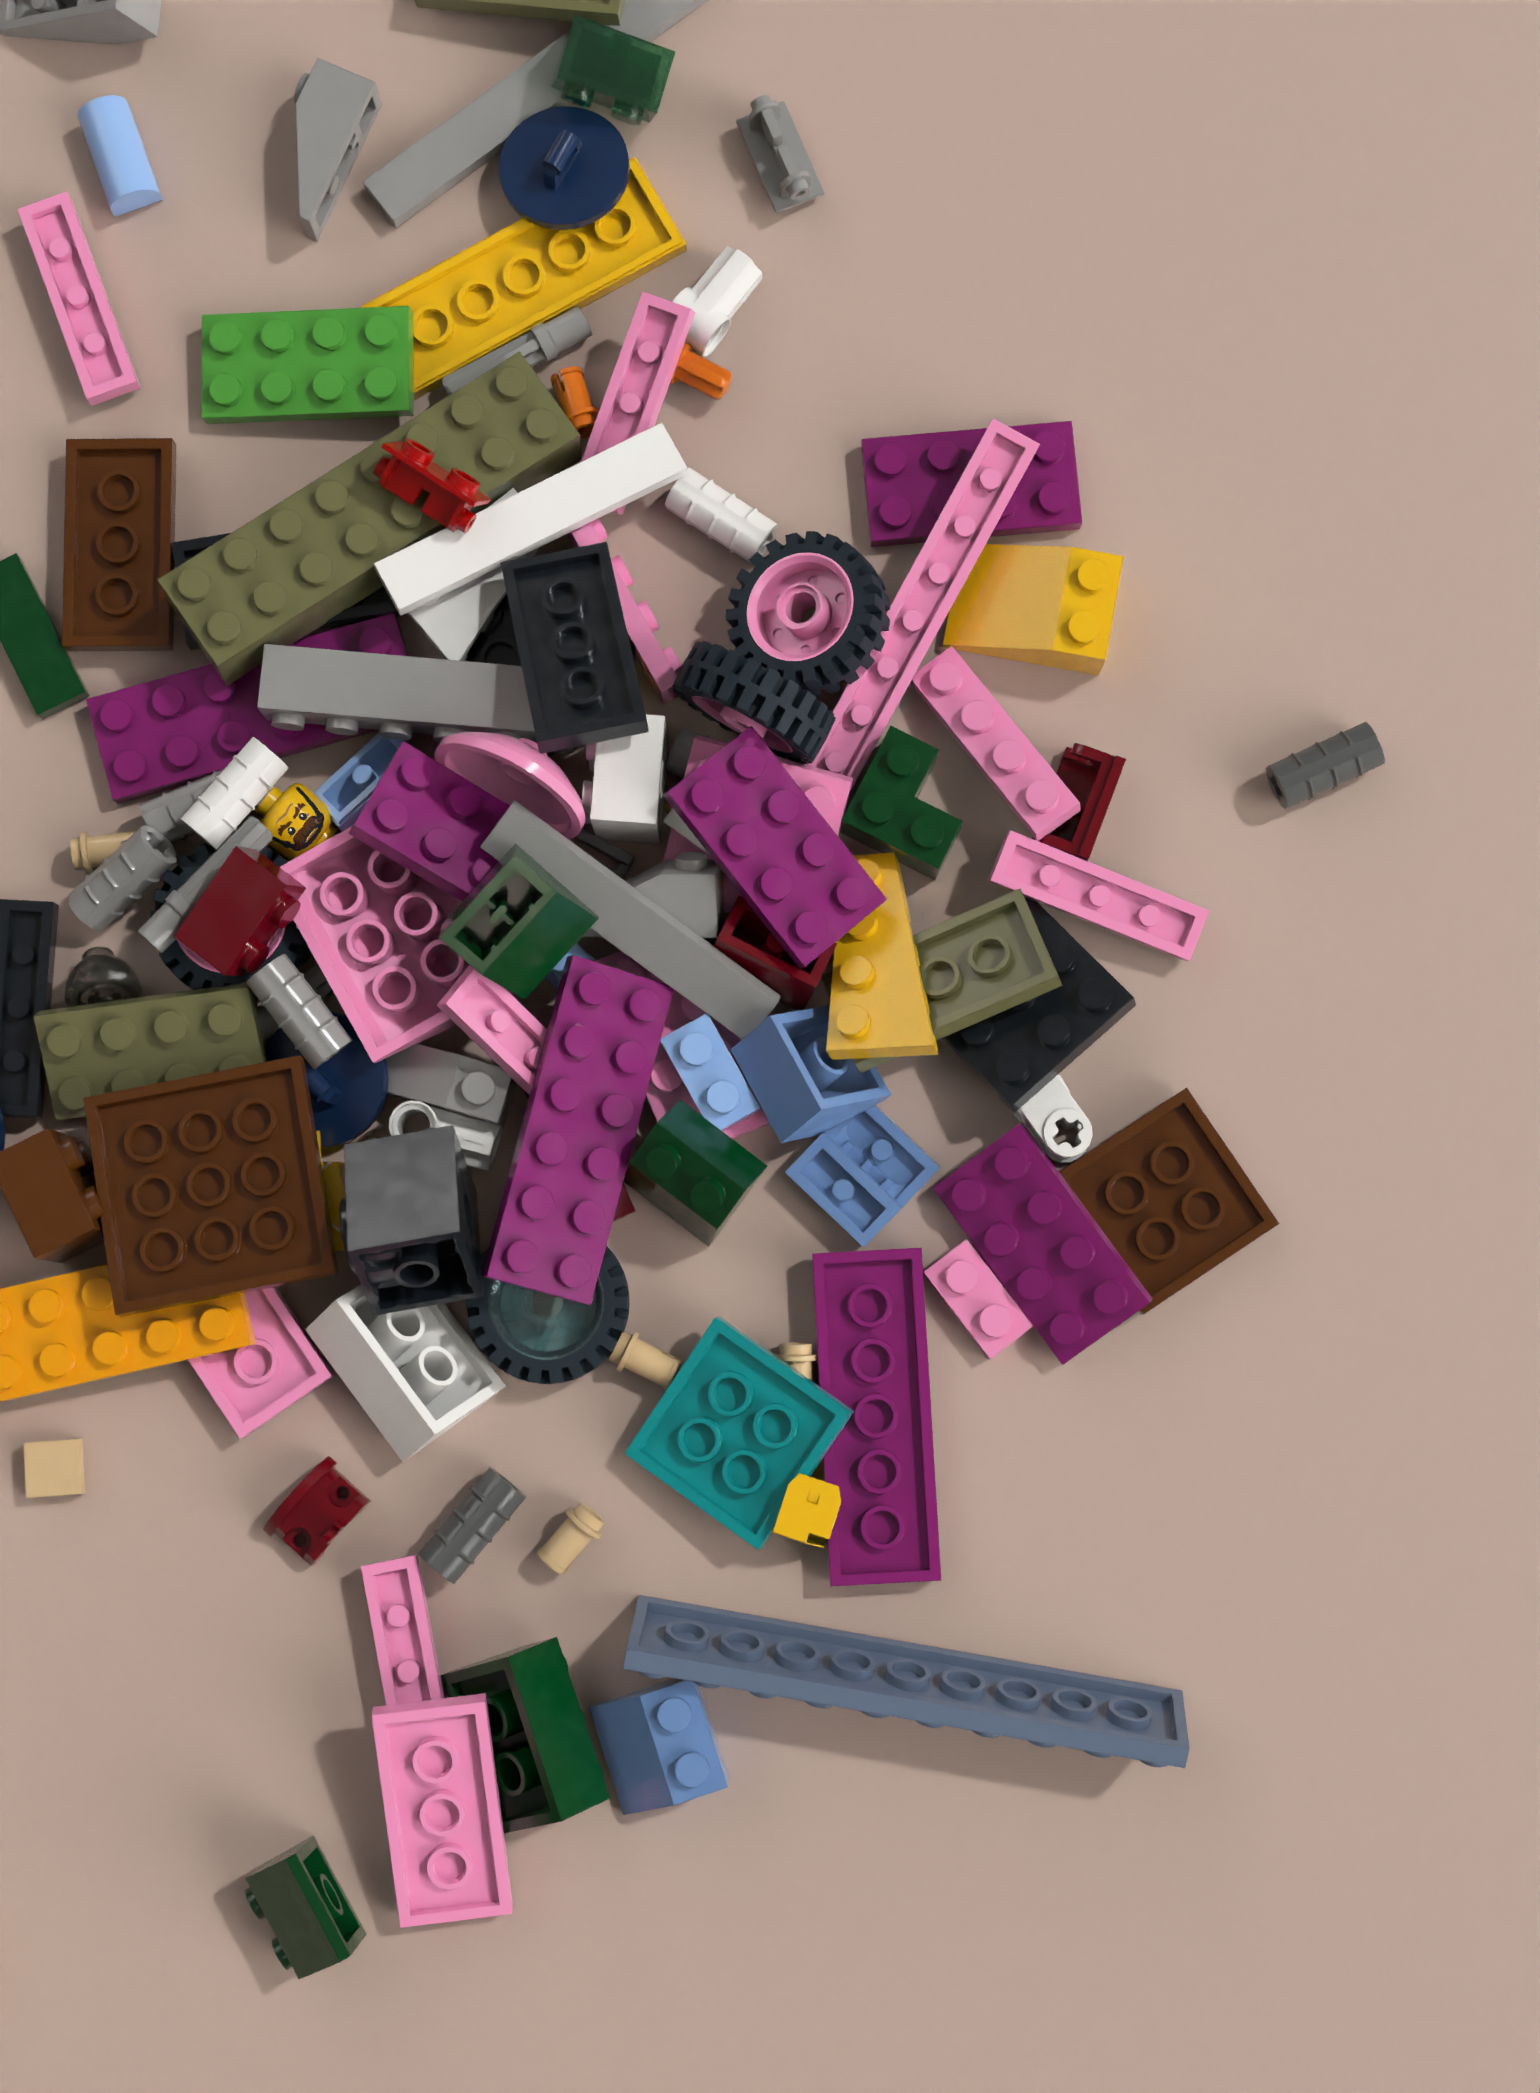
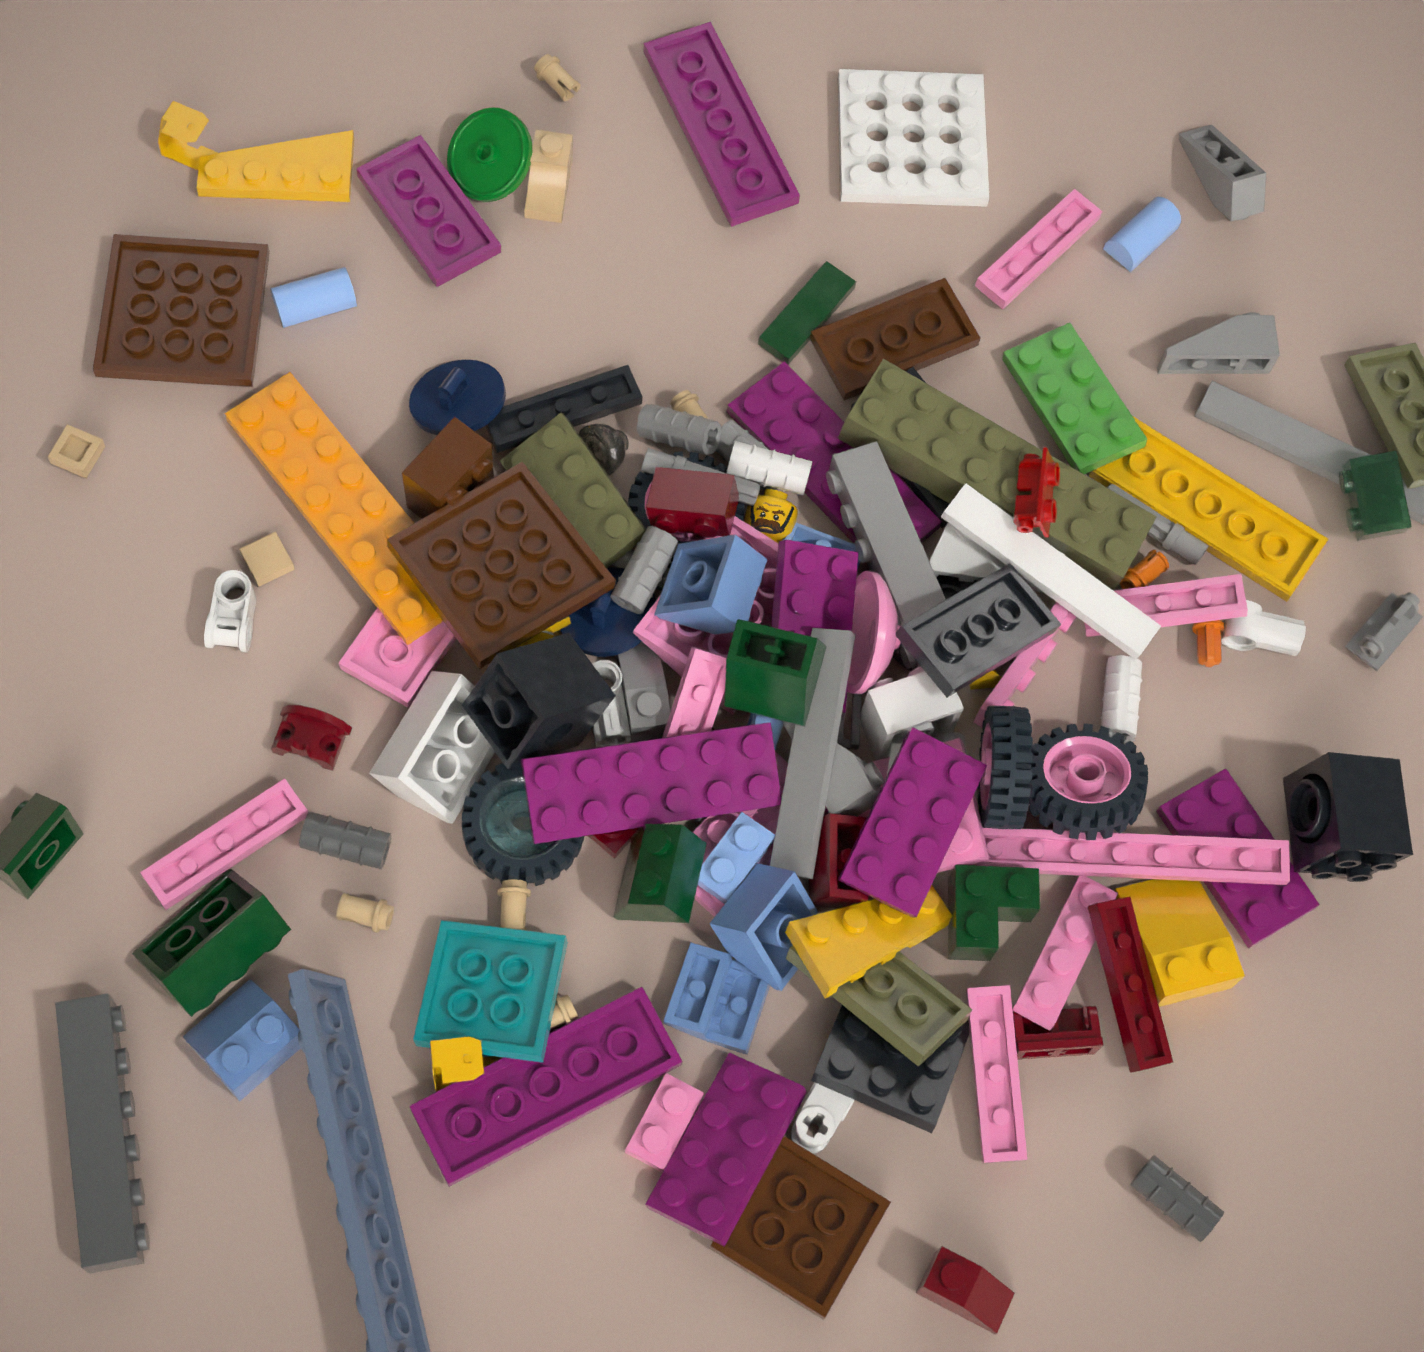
camera: 55 degrees right, 15 degrees down
bright pink plate [371,1693,513,1928] -> none
dark blue shield [498,106,630,230] -> none
none -> dark grey brick [55,993,150,1274]
none -> white piece [204,570,256,652]
none -> medium blue slope [654,535,767,634]
none -> dark red slope [916,1246,1015,1335]
none -> dark red plate [1088,897,1174,1073]
none -> black brick [1283,752,1413,882]

